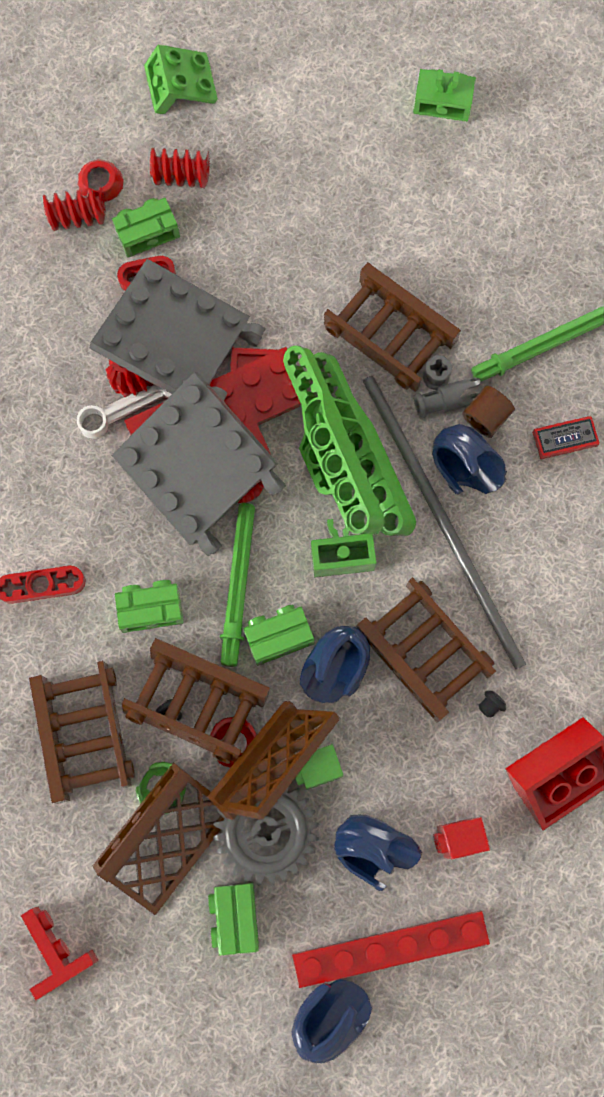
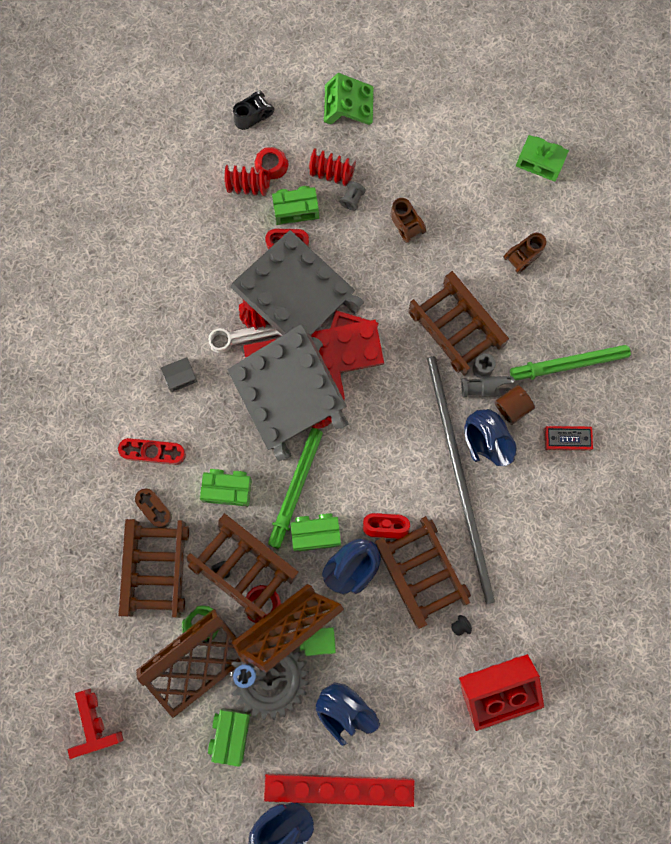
camera: 15 degrees right, 0 degrees up
bright green beam [283,345,416,536] -> none
bright green brick [311,519,377,578] -> none
red brick [433,817,490,860] -> none
none -> reddish brown beam [135,488,172,528]
none -> dark grey piece [161,357,198,392]
none -> black piece [233,91,275,130]
none -> medium blue bush [233,664,256,688]
none -> dark grey bush [339,181,366,211]
none -> red plate [363,513,410,539]
none -> reddish brown piece [390,198,427,243]
none -> reddish brown piece [503,232,547,274]

